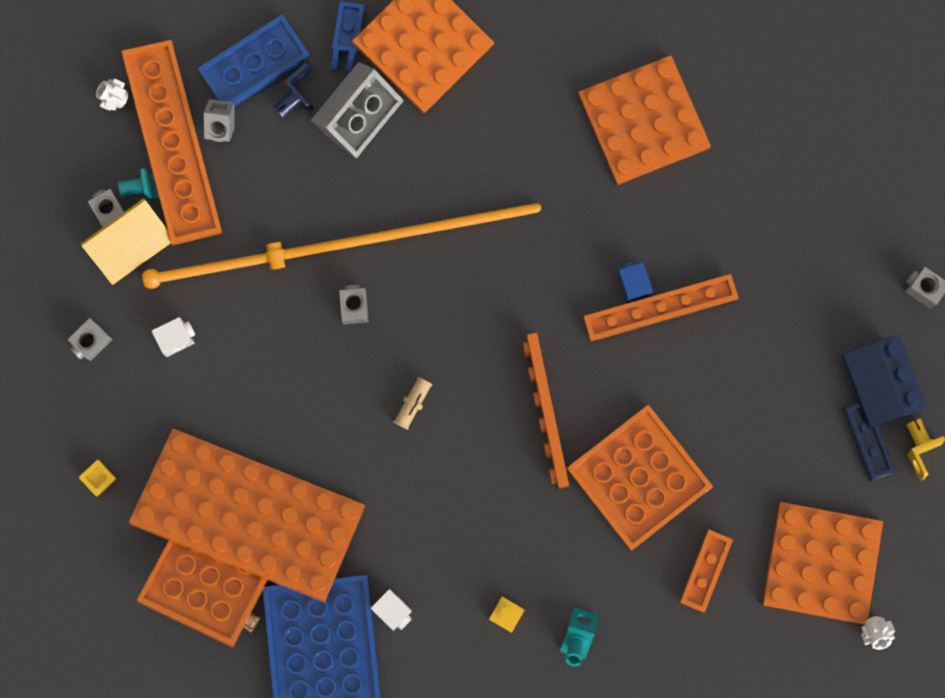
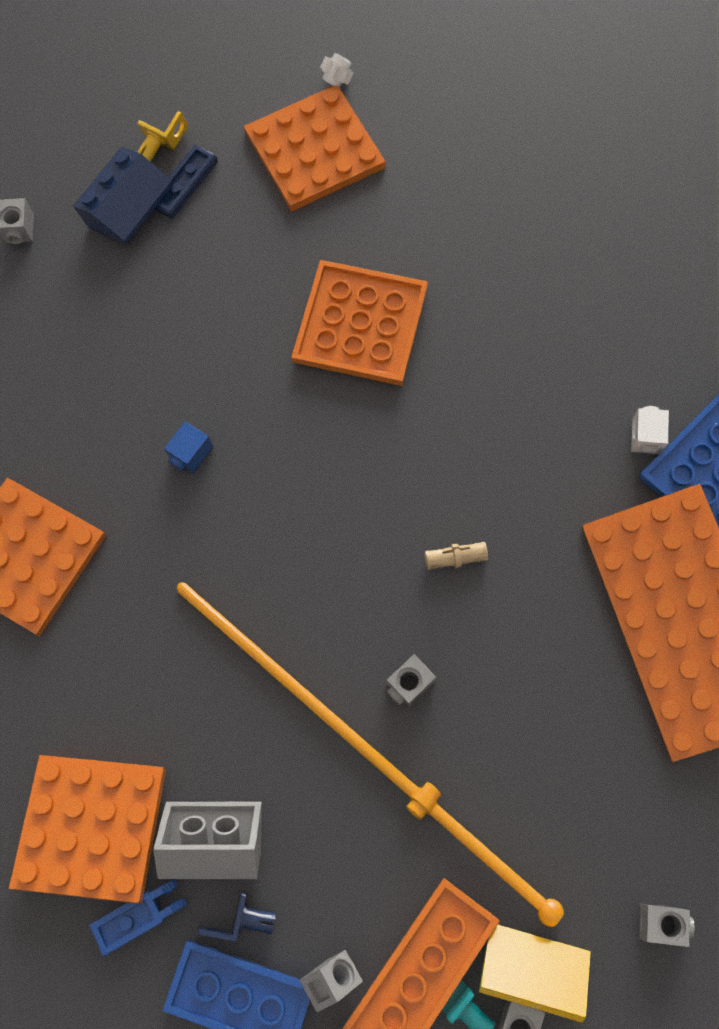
camera: 120 degrees left, 10 degrees down
white brick [152,317,196,357] -> none
yellow plate [489,597,524,633] -> none
orange plate [522,333,569,489] -> none
teal bracket [560,608,598,667] -> none
orange plate [583,274,739,342] -> none
orange plate [679,529,733,613] -> none

